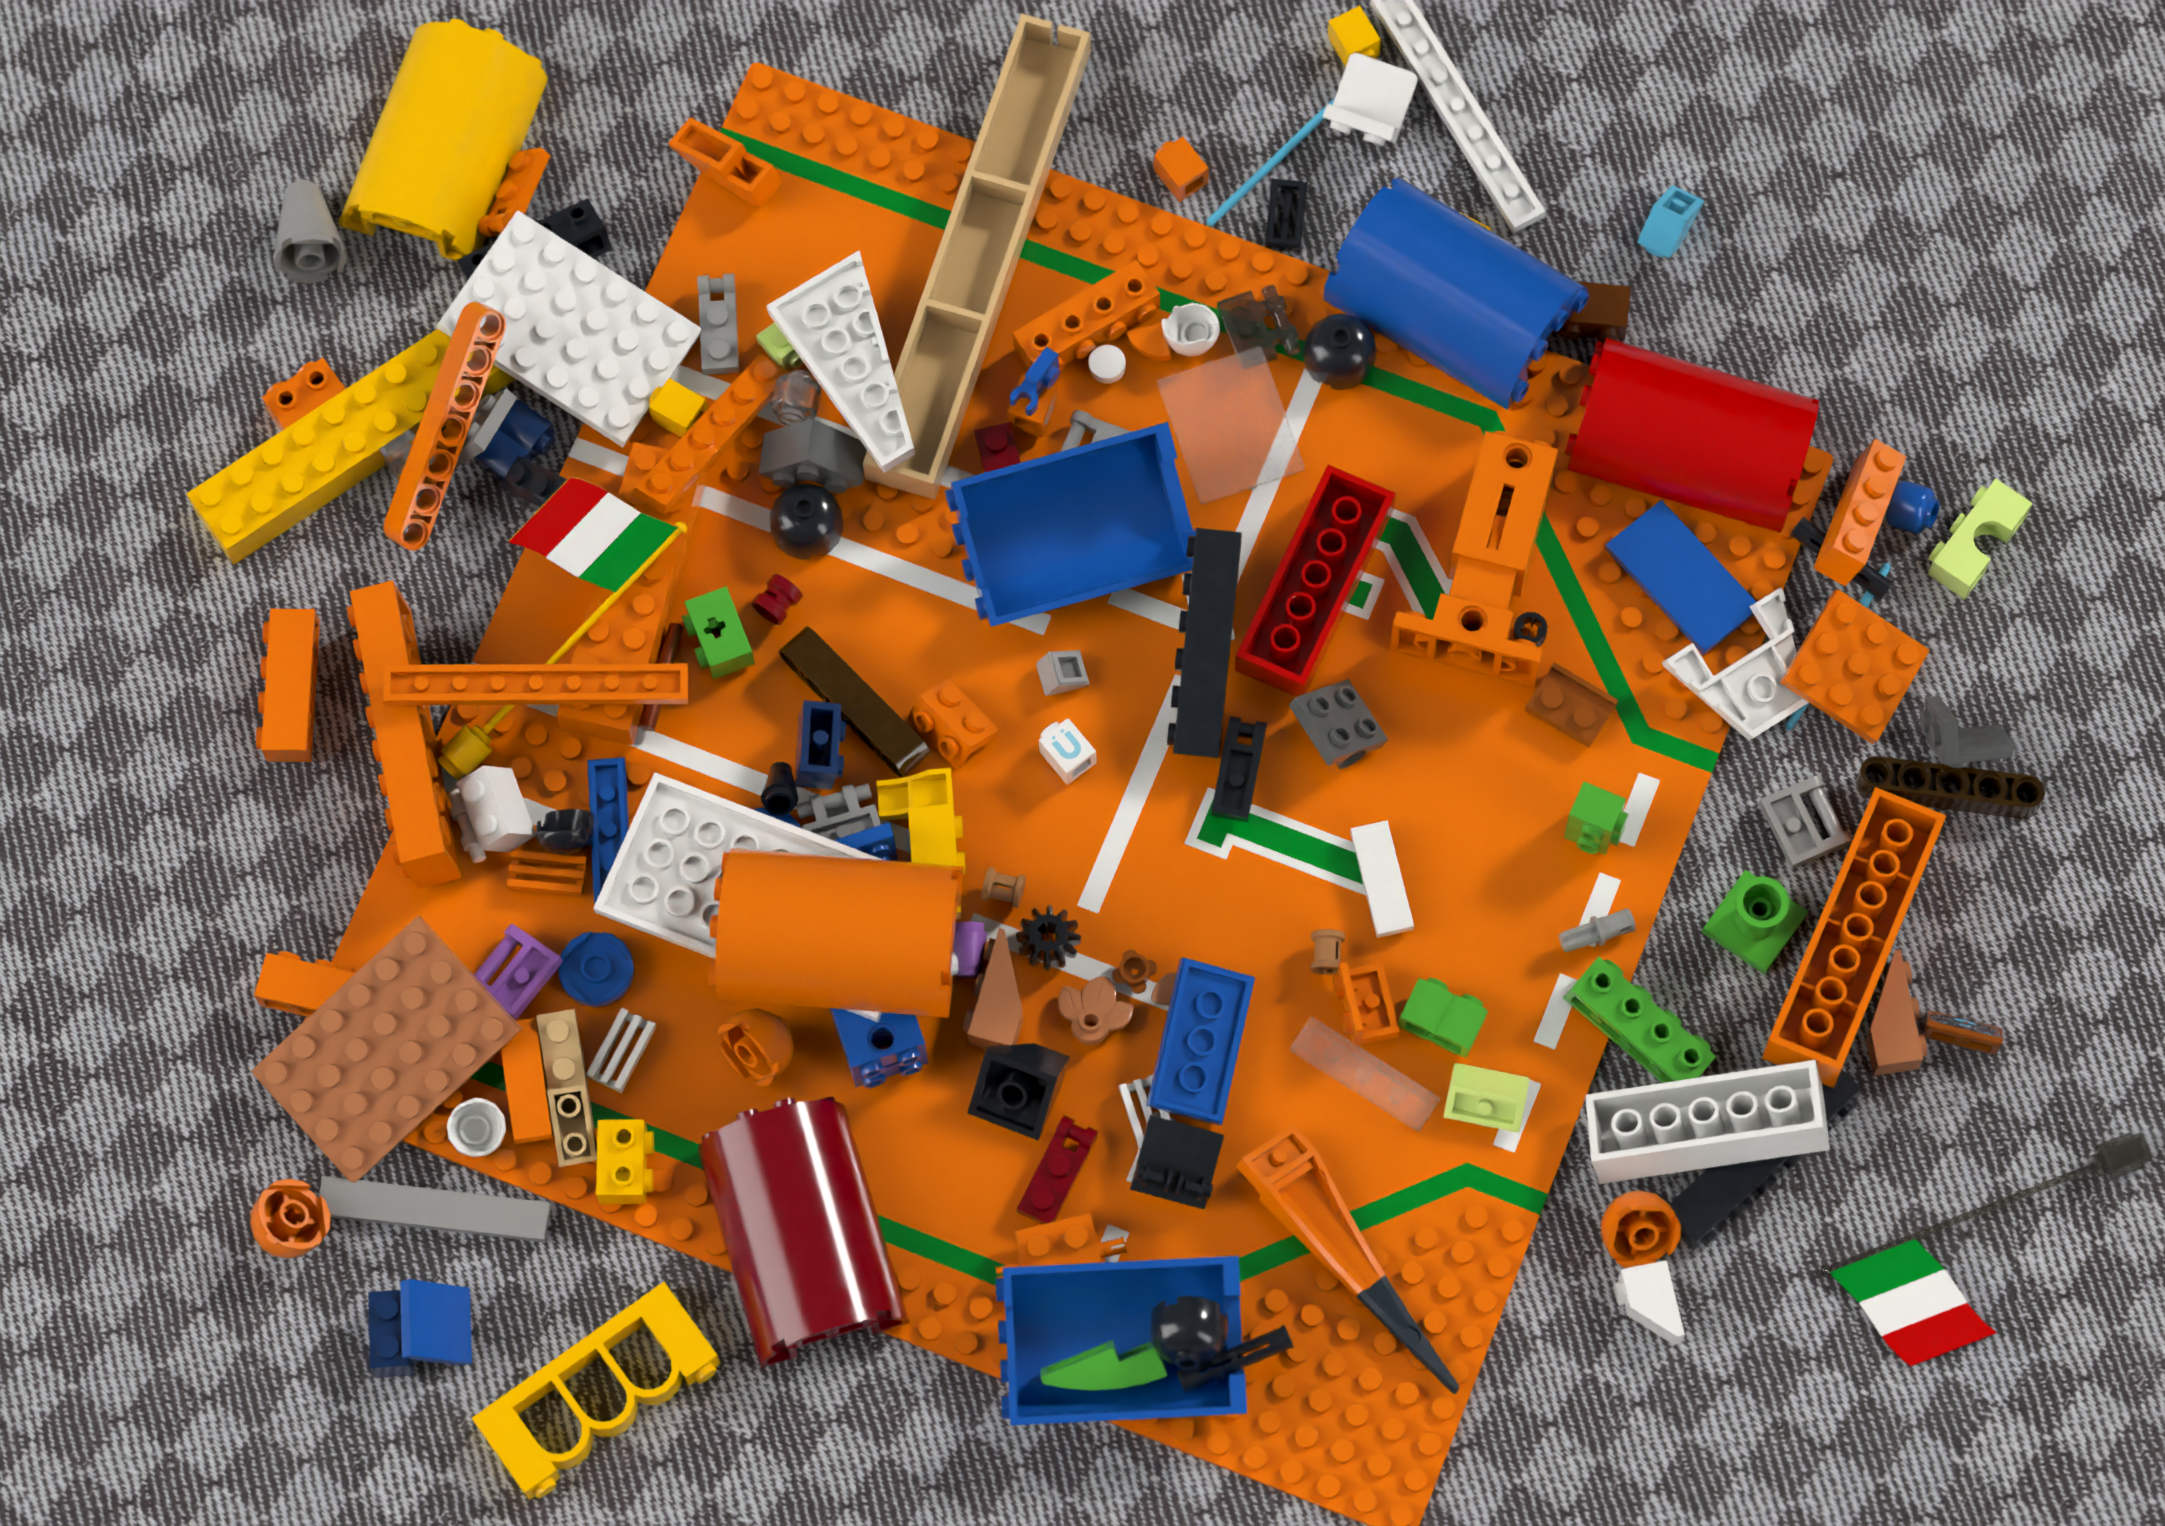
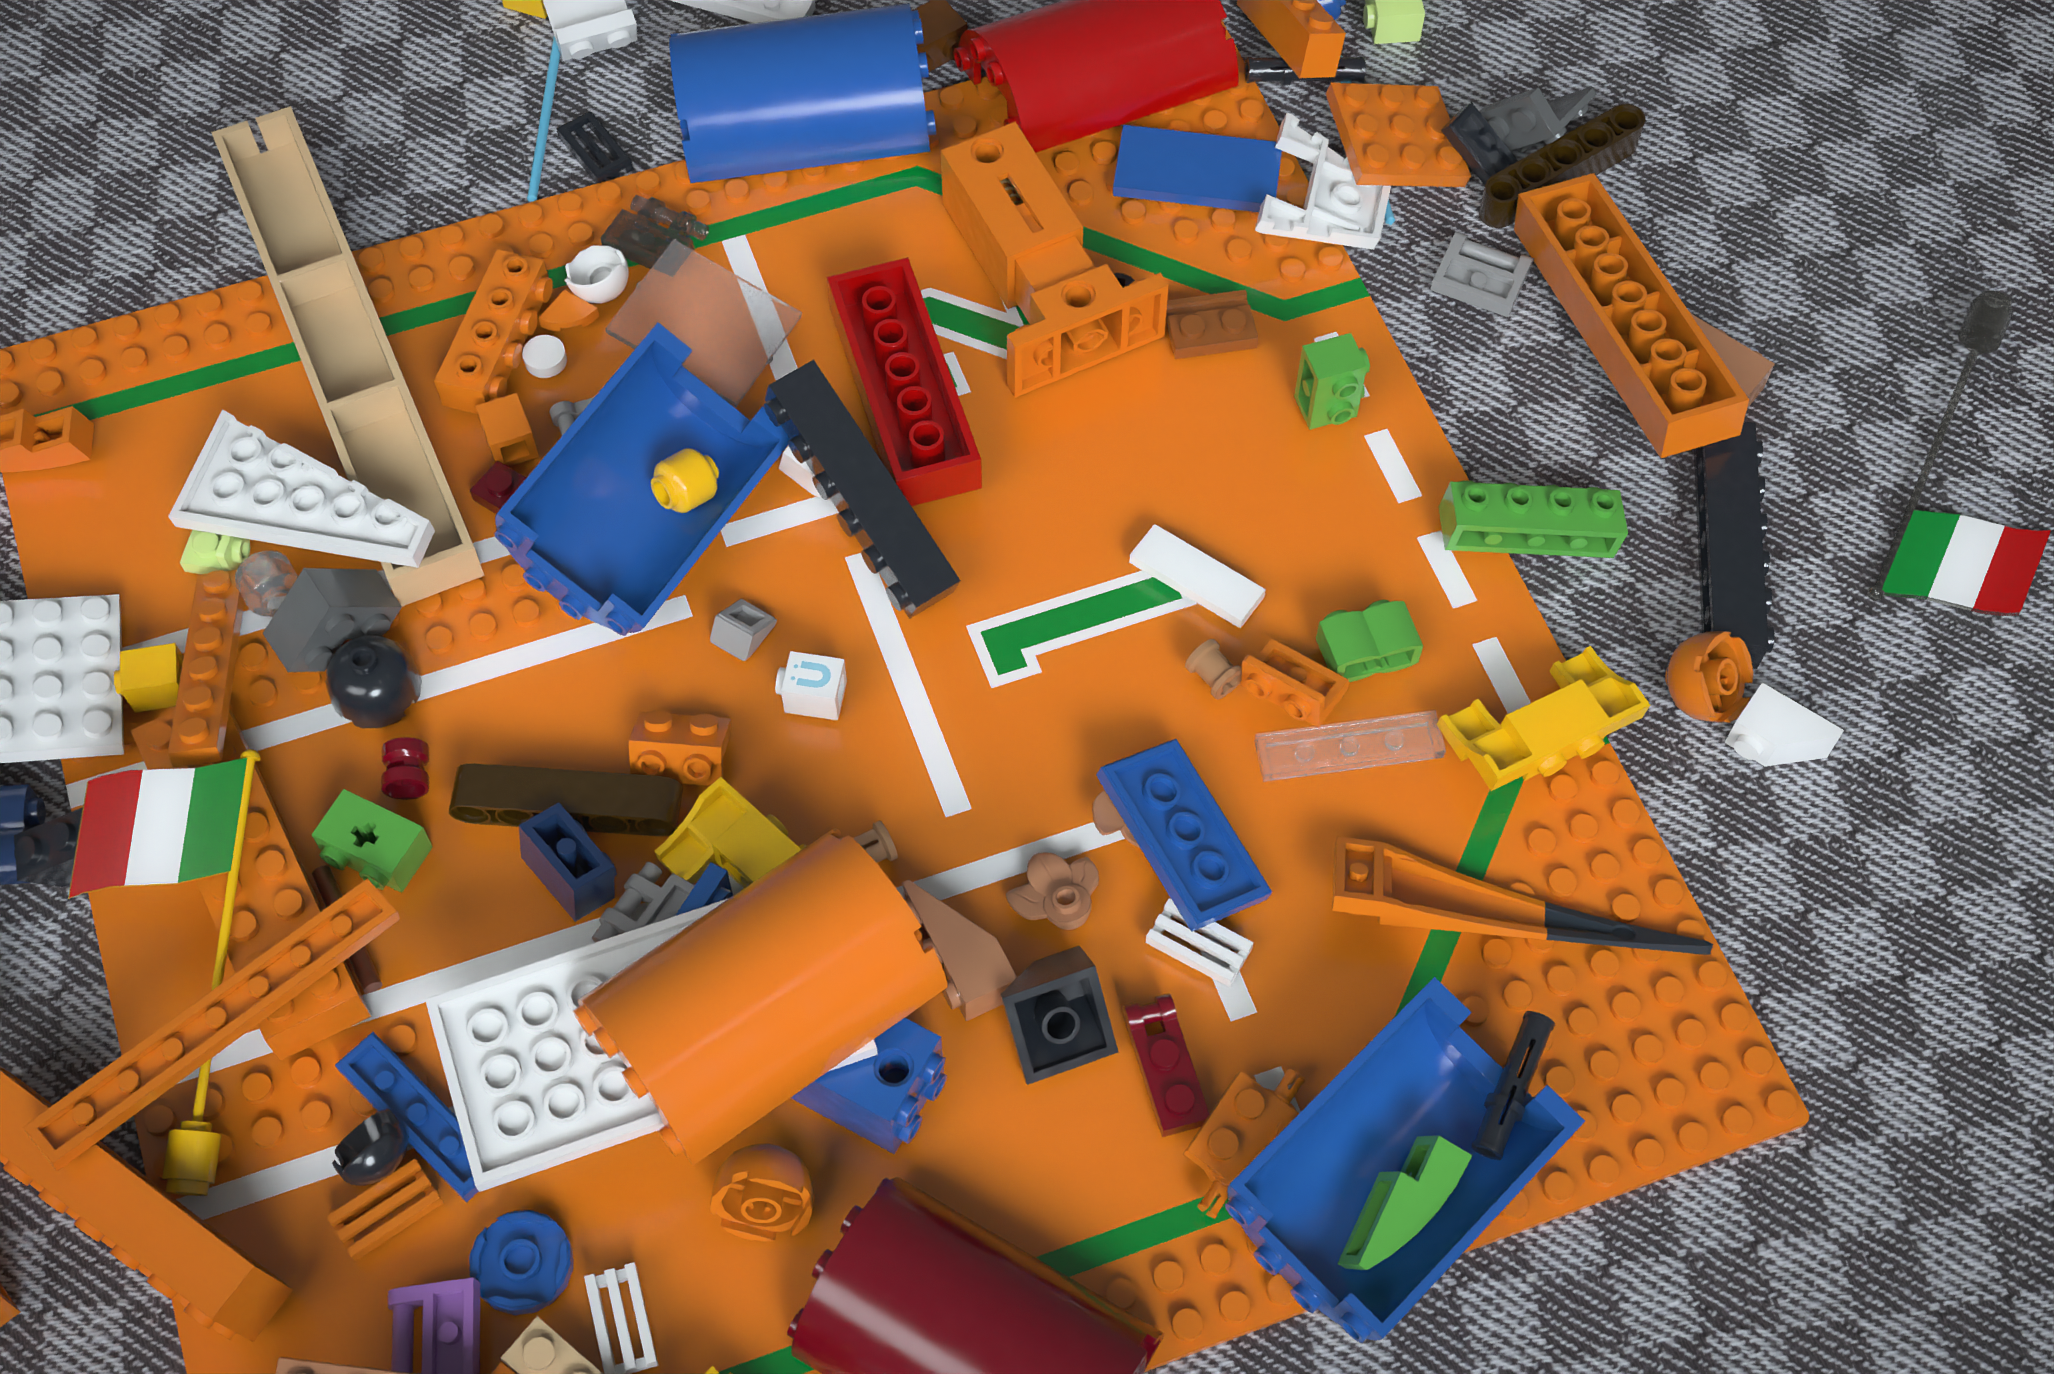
camera: 45 degrees left, 10 degrees down
white brick [448,765,536,863] -> none
light grey plate [697,273,739,375] -> none
black cone [761,762,799,816] -> none
blue plate [1010,347,1060,416] -> none
black gear [1016,905,1081,972] -> none
dark orange plate [1112,950,1157,994] -> none
black hinge [1130,1115,1224,1209] -> none
black cylinder [1150,1296,1229,1370] -> none
orange brick [1154,136,1209,203] -> none
black plate [1211,716,1267,822] -> none
dark grey plate [1289,679,1388,769] -> none
black cylinder [1303,314,1377,390] -> none
yellowish green panel [1444,1063,1529,1133] -> none
light grey axle [1559,908,1636,952] -> none
white brick [1585,1060,1830,1184] -> none
bright green plant [1702,869,1809,975] -> none
dark orange slope [1922,1010,2003,1055] -> none
none -> yellow head [651,448,719,513]
none -> yellow bracket [1436,646,1650,791]
none -> black plate [1441,102,1518,185]

